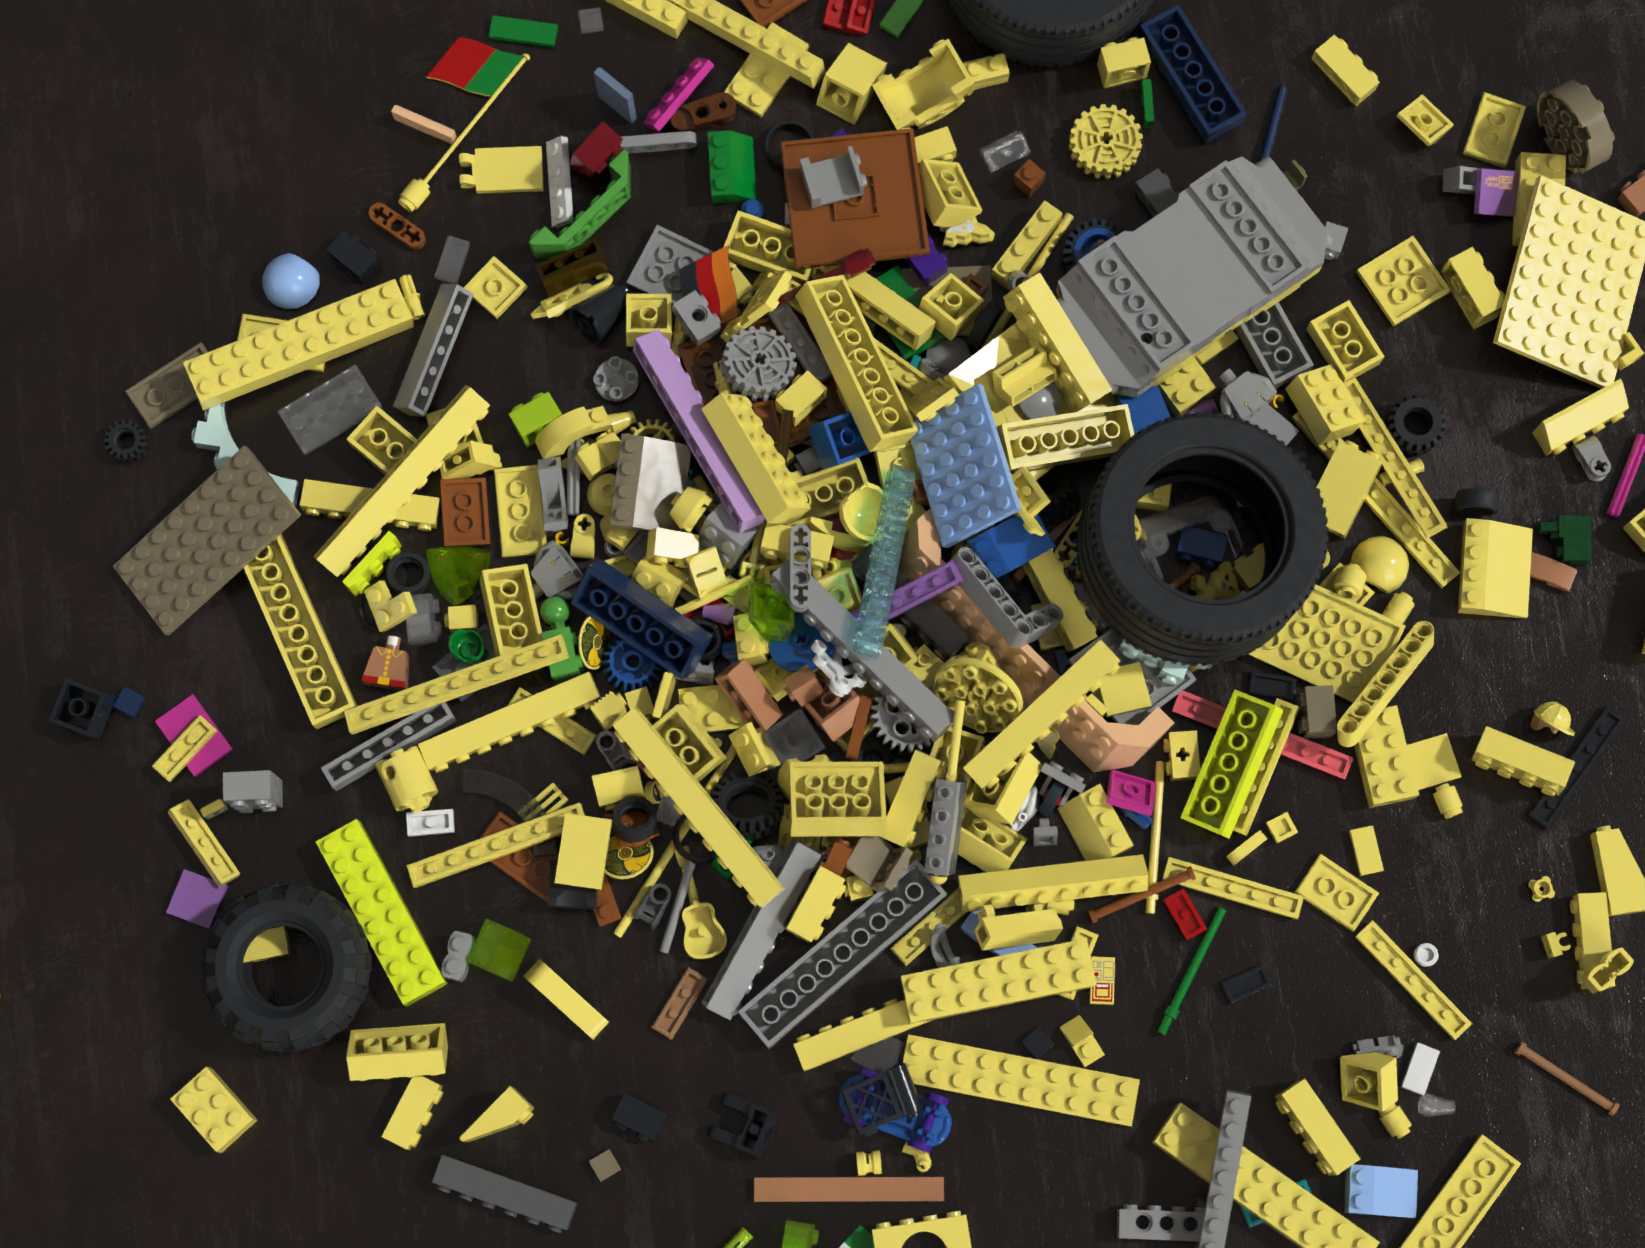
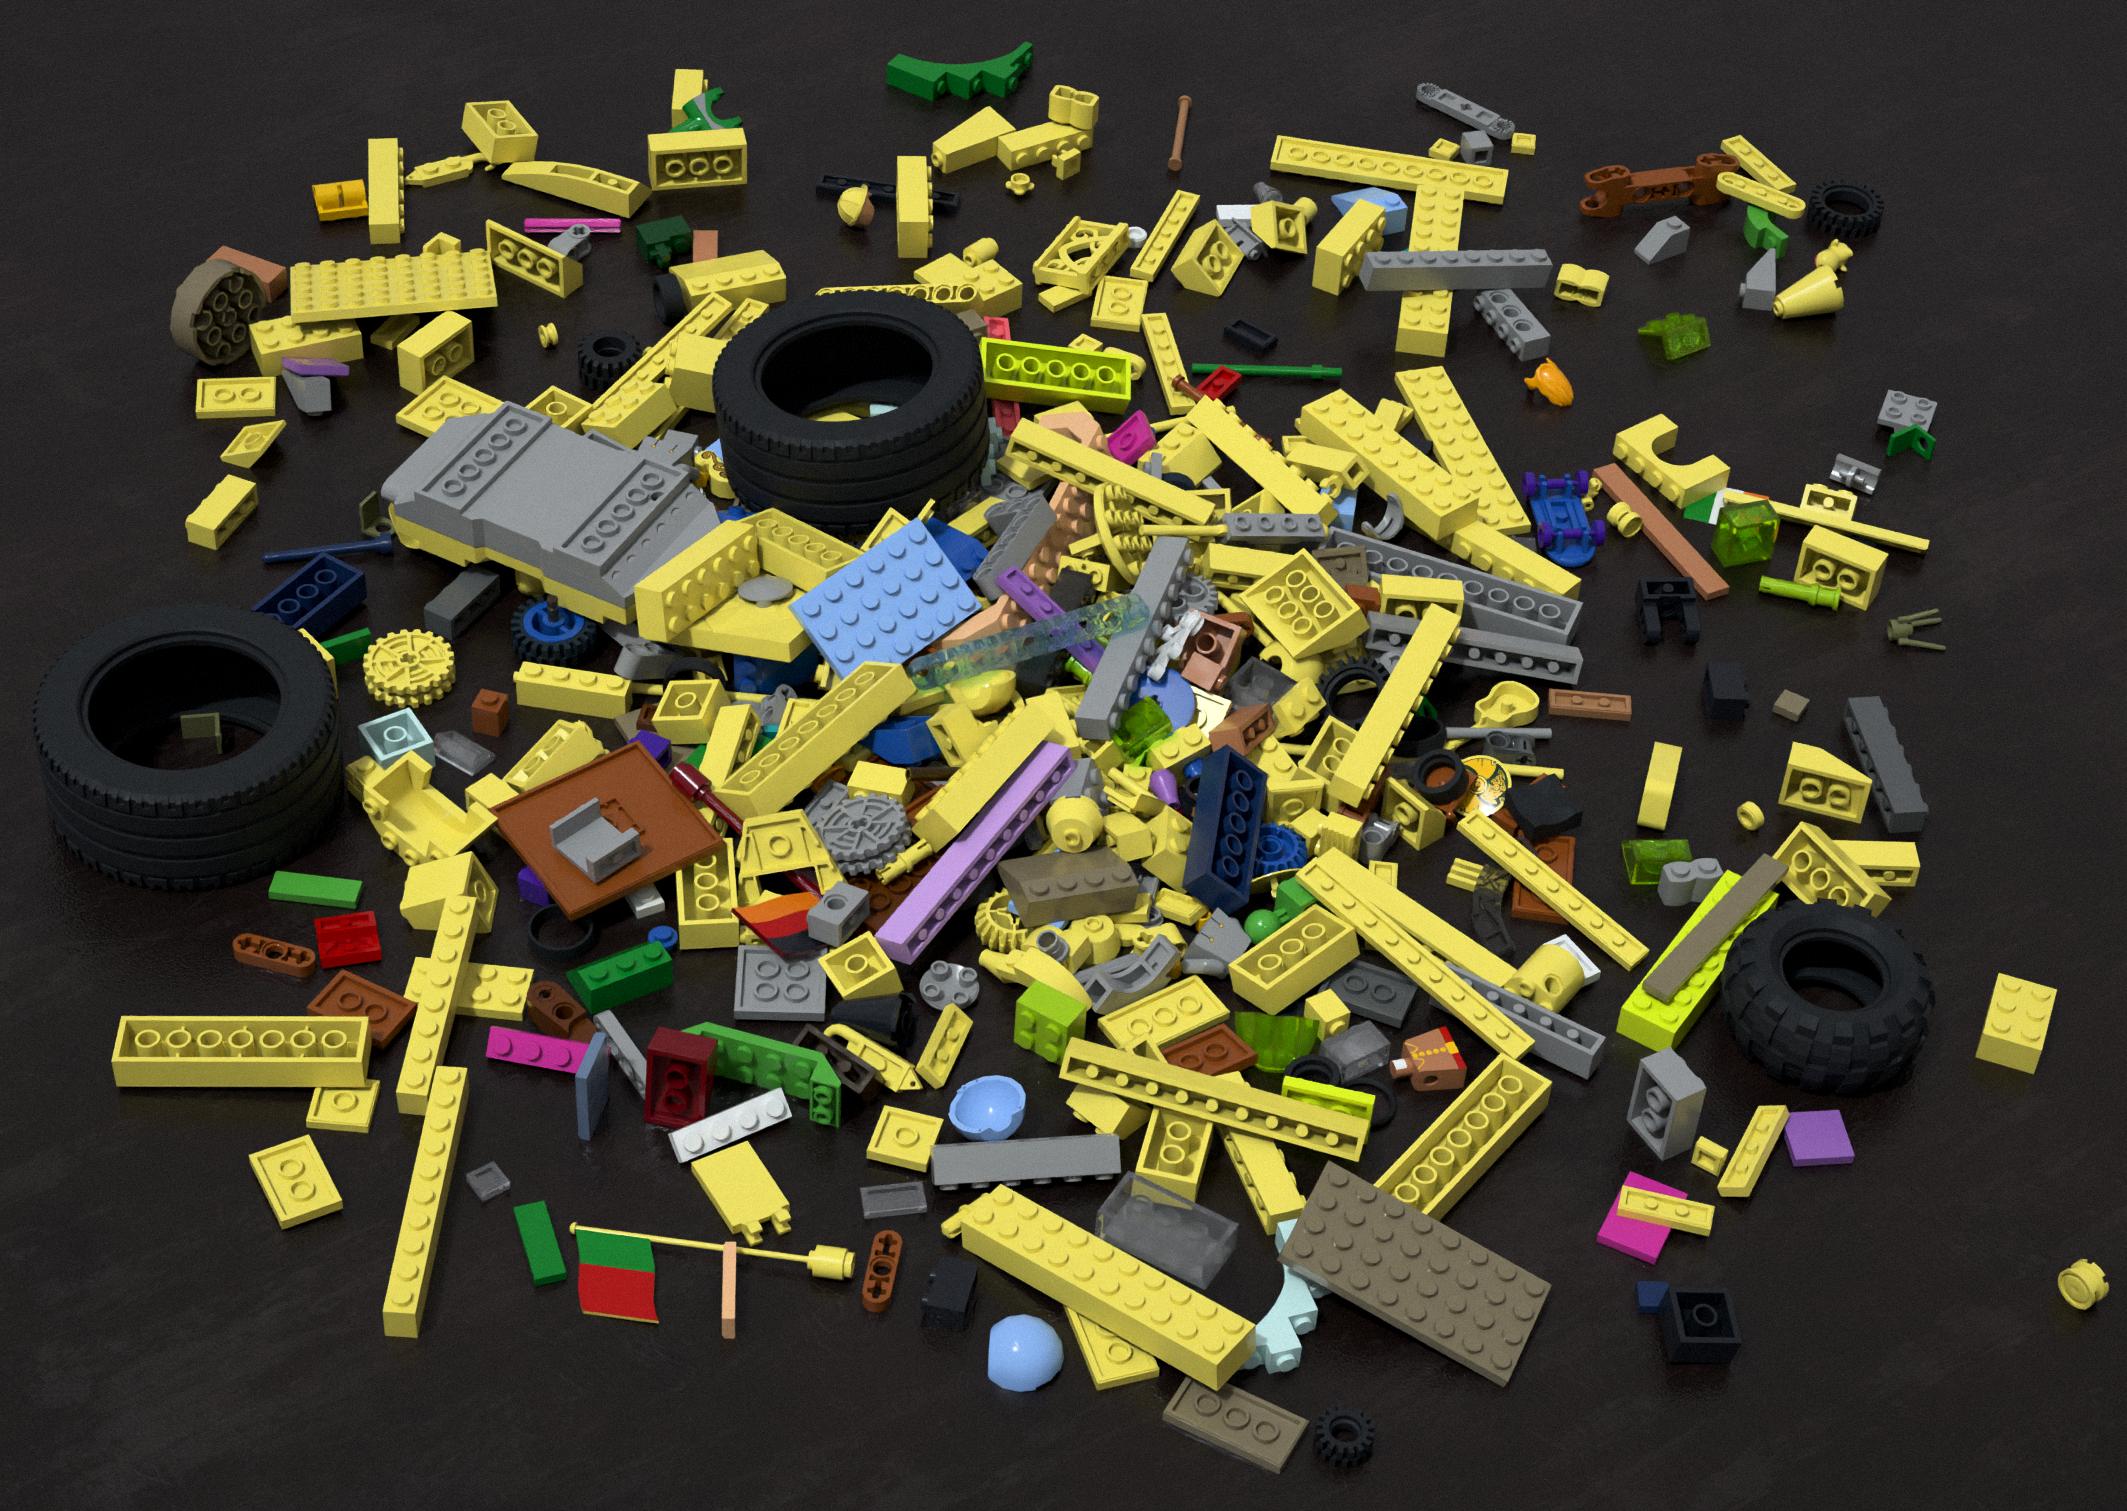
camera: 120 degrees left, 35 degrees down
light yellow plate [363,581,417,632] -> none
green hair [448,629,485,664] -> none
light yellow tile [555,813,612,890] -> none
light grey beam [789,524,811,612] -> none
black piece [841,1063,923,1137] -> none
light yellow plate [905,377,959,422] -> none
light yellow piece [993,344,1057,407] -> none
none -> light aqua brick [357,708,436,770]
none -> light yellow bush [538,323,558,348]
none -> light yellow plate [915,1003,973,1089]
none -> light yellow hinge [926,701,998,767]
none -> light blue cylinder [948,1075,1026,1142]
none -> light yellow fence [1032,216,1130,295]
none -> light grey piece [1036,930,1070,964]
none -> light yellow slope [1171,219,1244,297]
none -> light orange piece [1524,358,1574,407]
none -> dark tan tile [1642,853,1789,1003]
none -> light yellow tile [1737,801,1764,831]

